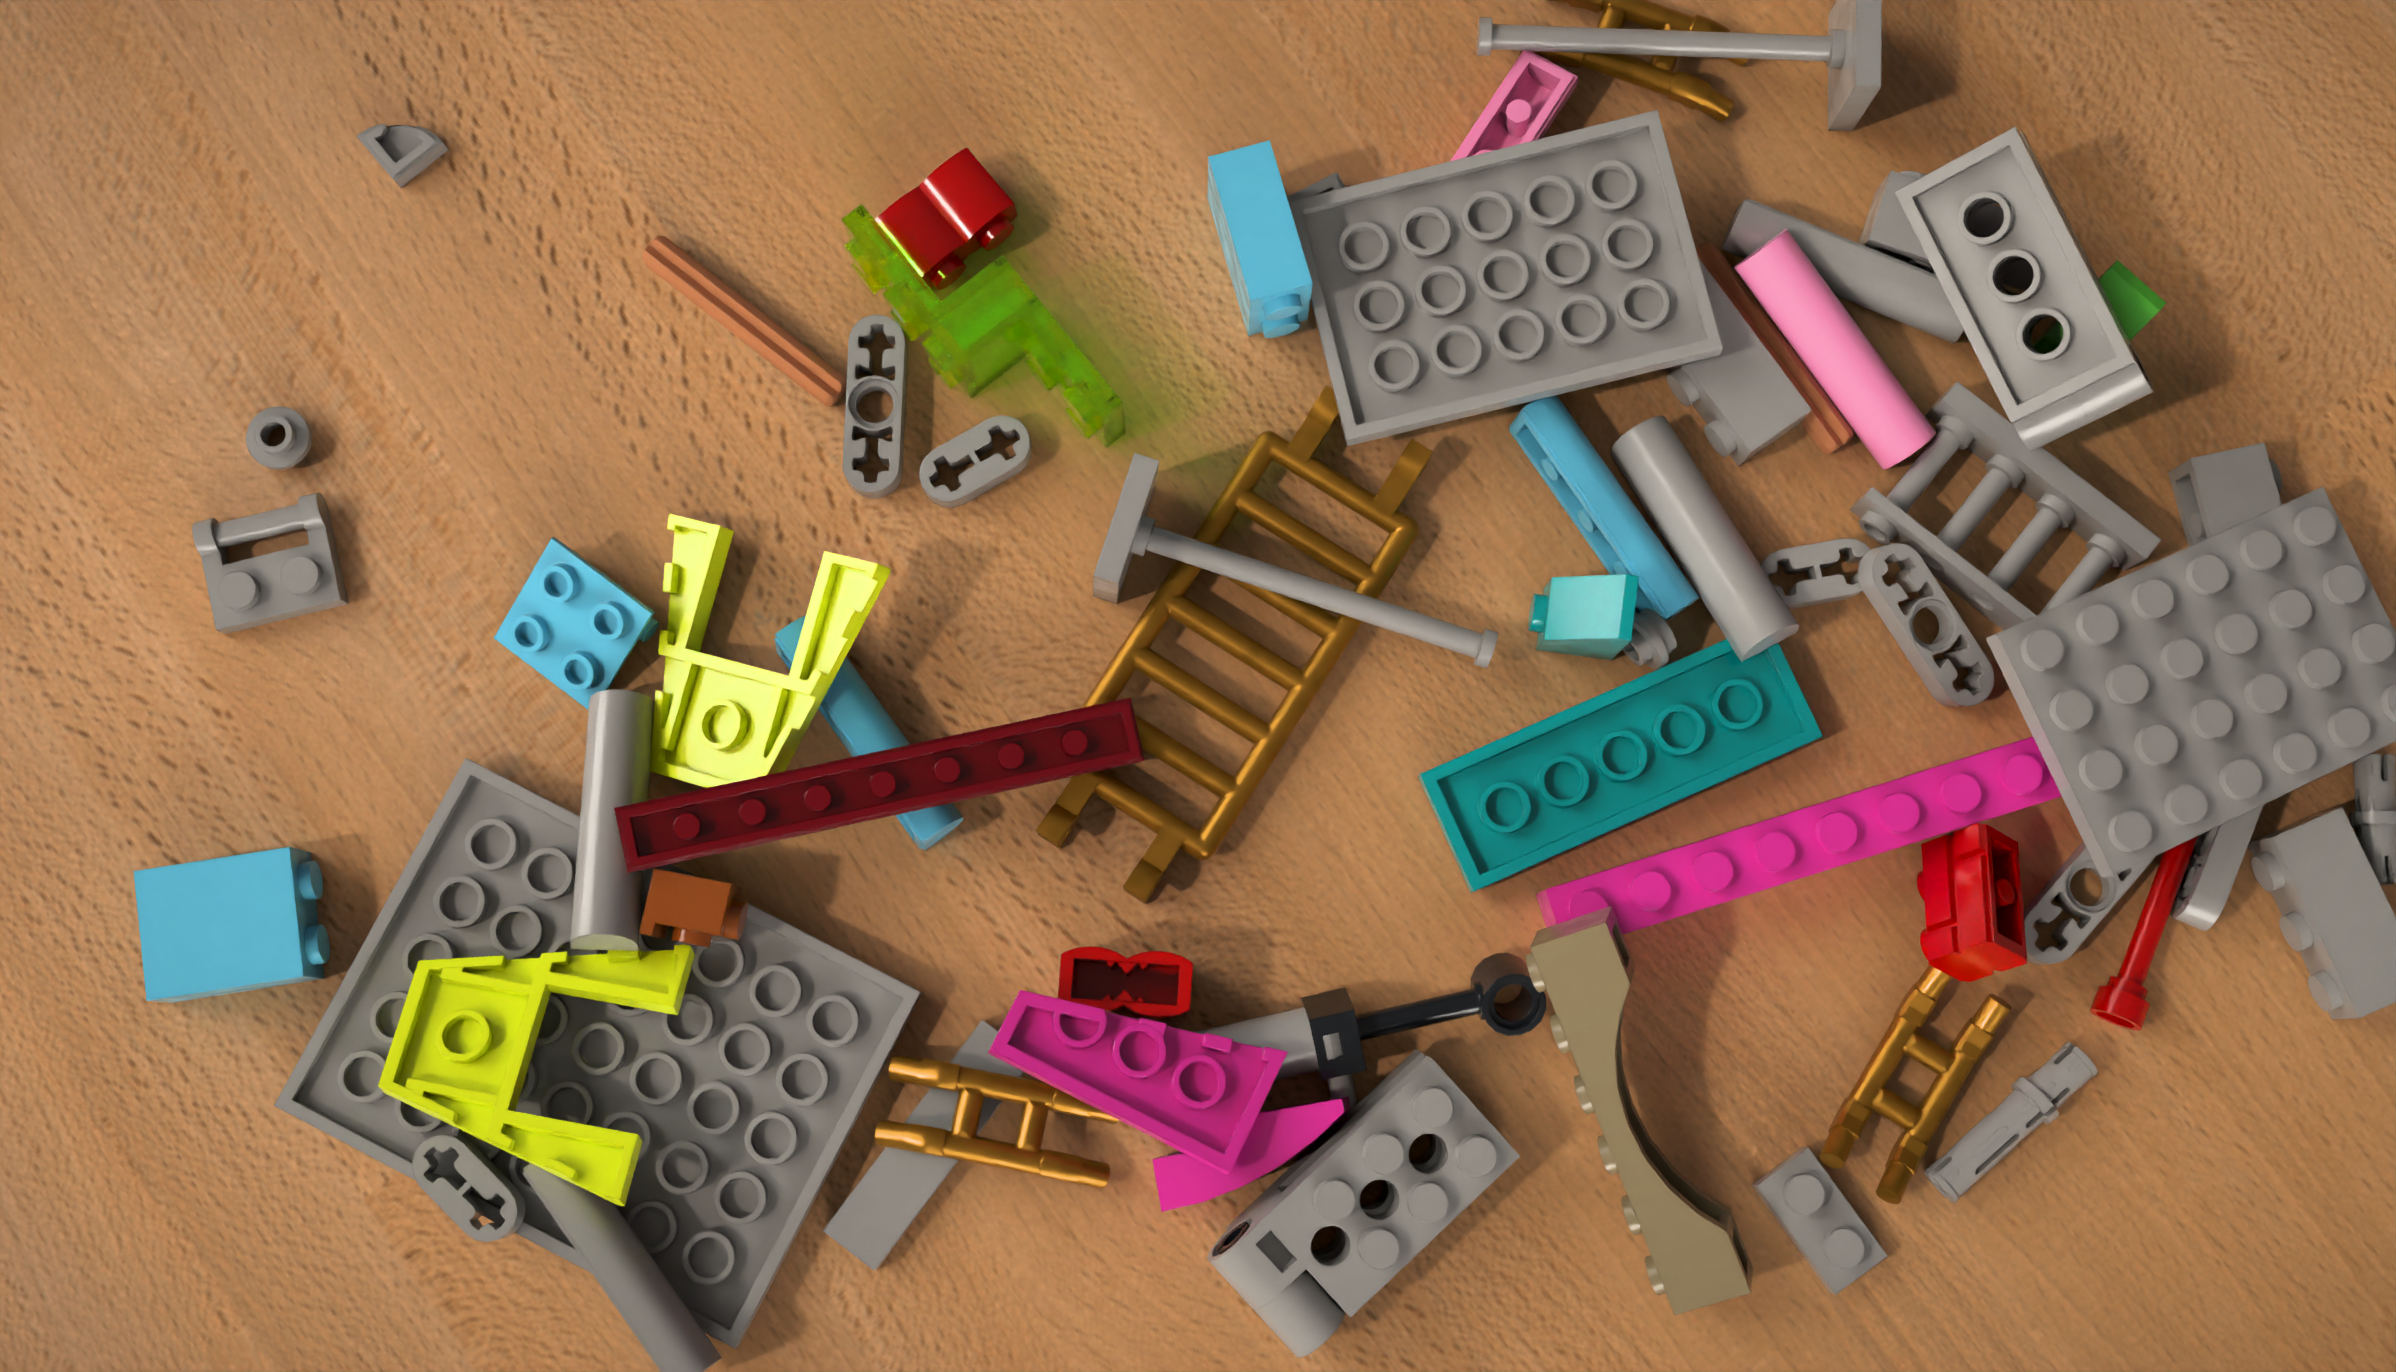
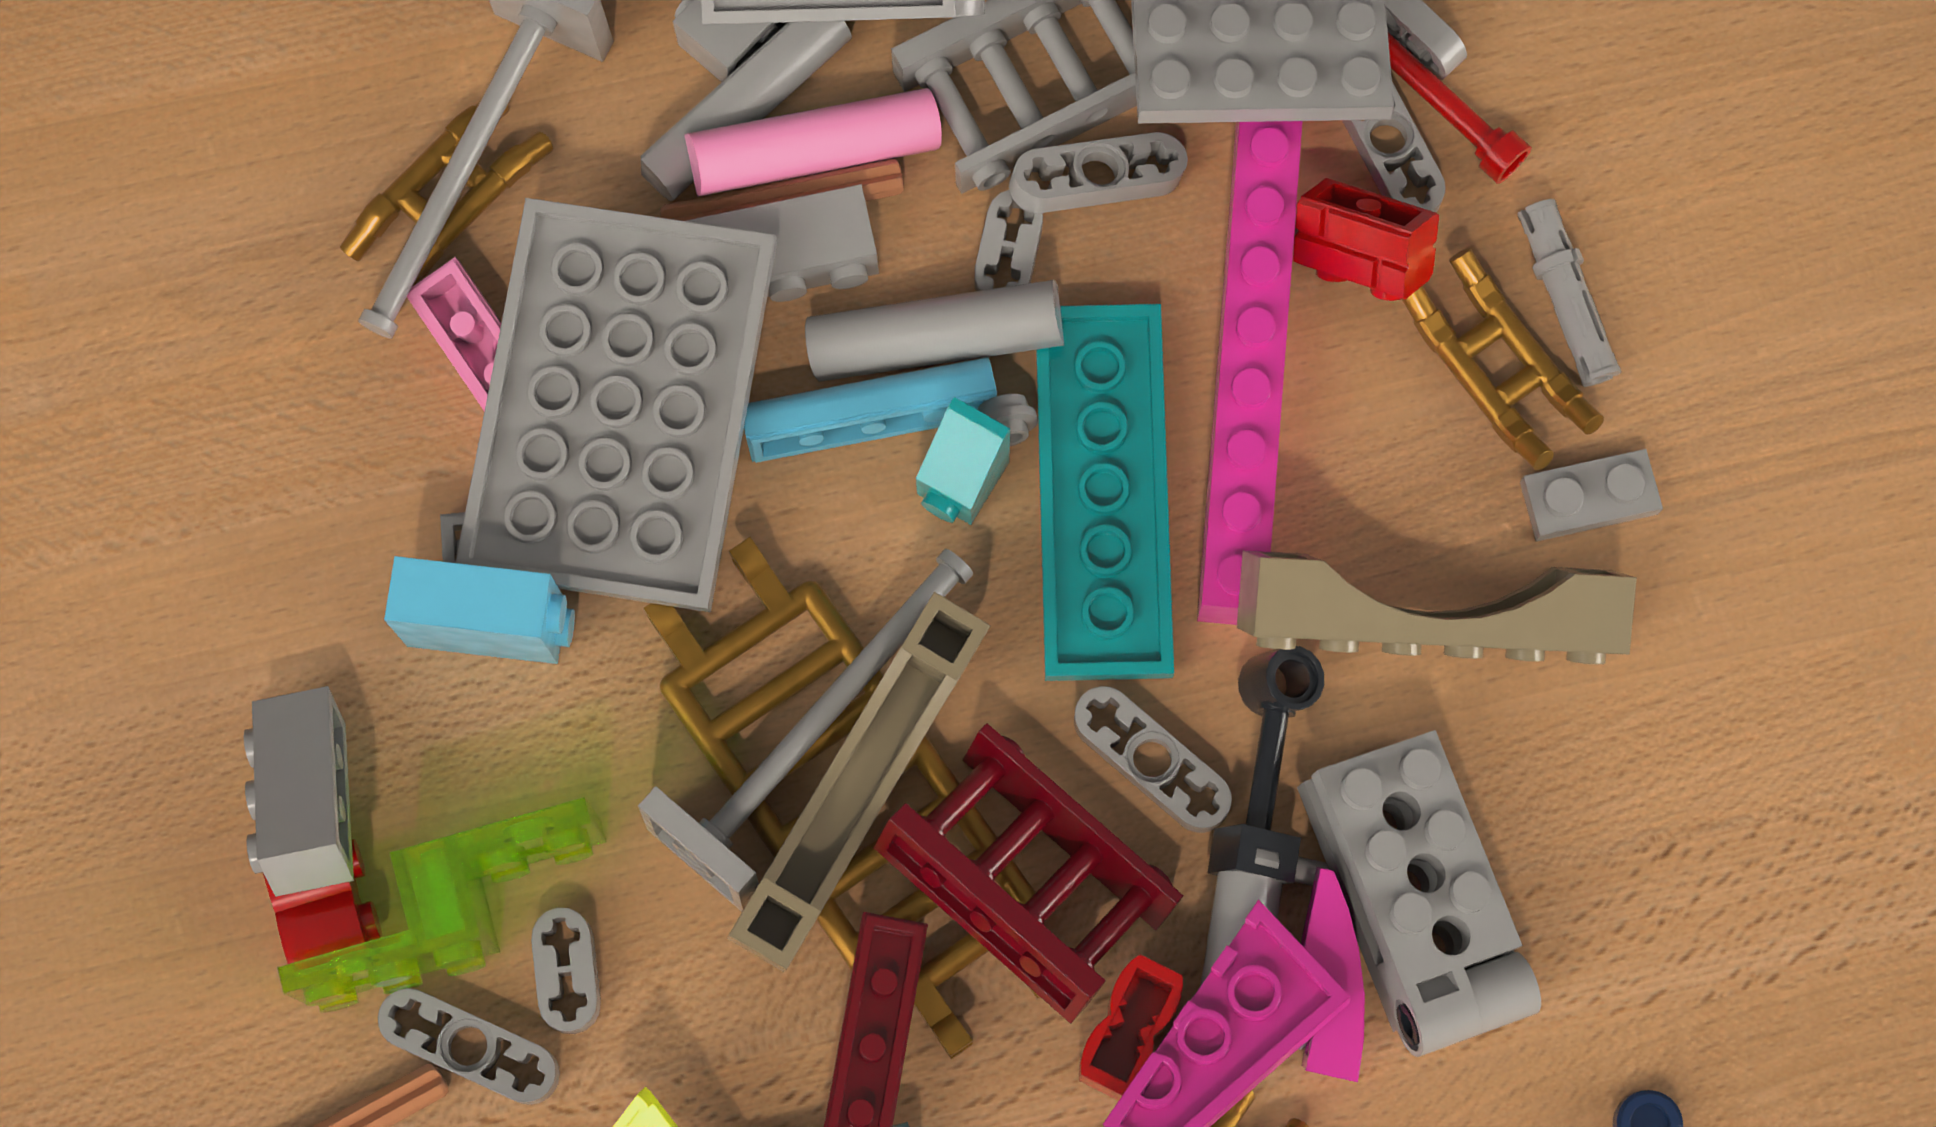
camera: 65 degrees left, 5 degrees down
none -> light grey brick [243,686,354,897]
none -> dark tan arch [727,592,991,972]
none -> dark red fence [873,723,1184,1024]
none -> light grey beam [1074,686,1232,833]

